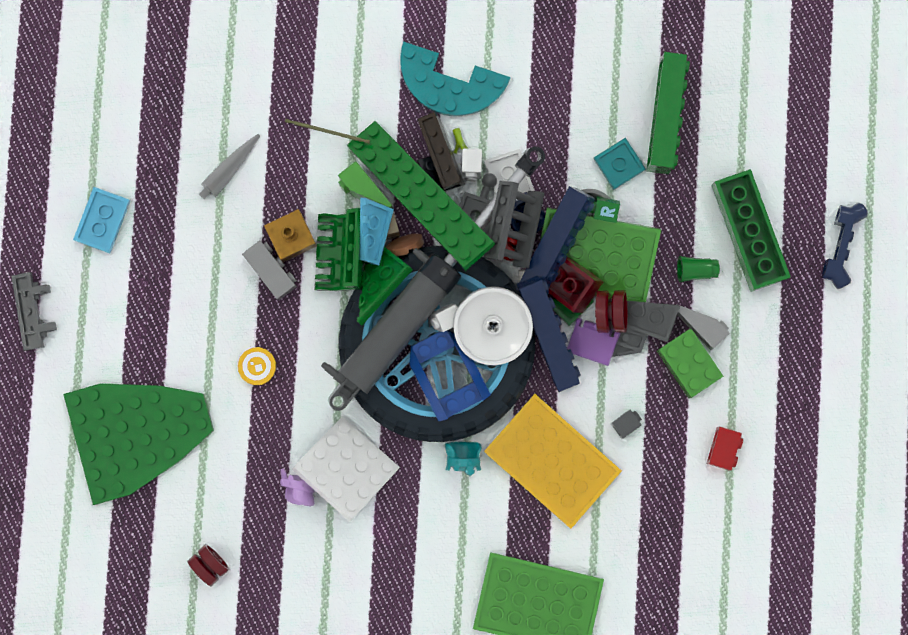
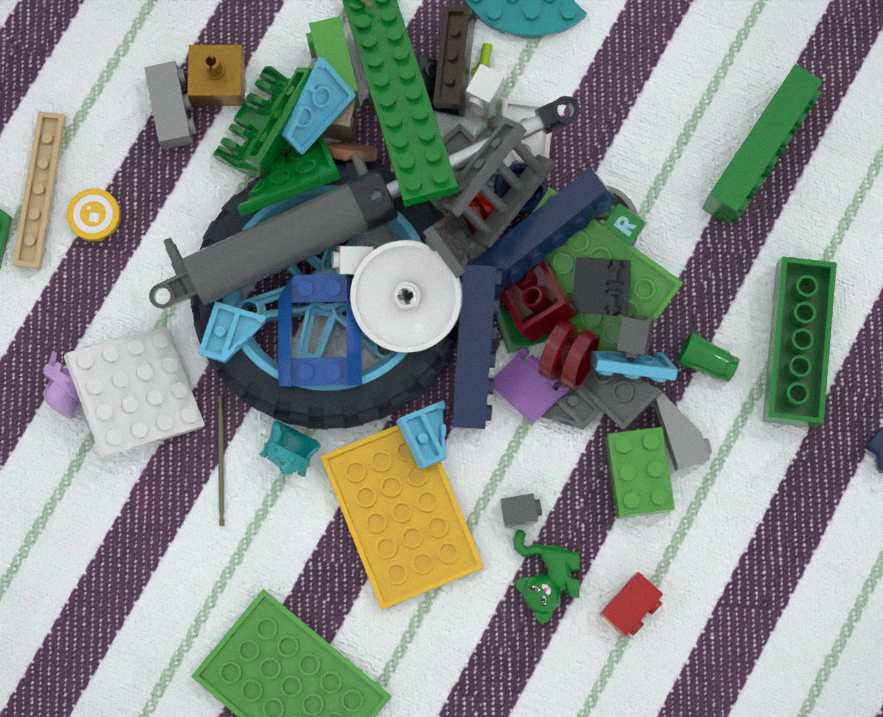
camera: 25 degrees right, 5 degrees down
teal tile [593,137,646,190] -> none
none -> tan plate [12,111,67,270]
none -> medium azure wing [198,301,267,363]
none -> olive piece [218,396,225,526]
none -> medium azure wing [396,400,447,470]
none -> dark grey wing [423,214,474,278]
none -> green animal [513,529,580,624]
none -> black hinge [573,257,631,316]
none -> medium azure wing [590,351,678,382]
none -> dark grey brick [616,313,655,359]

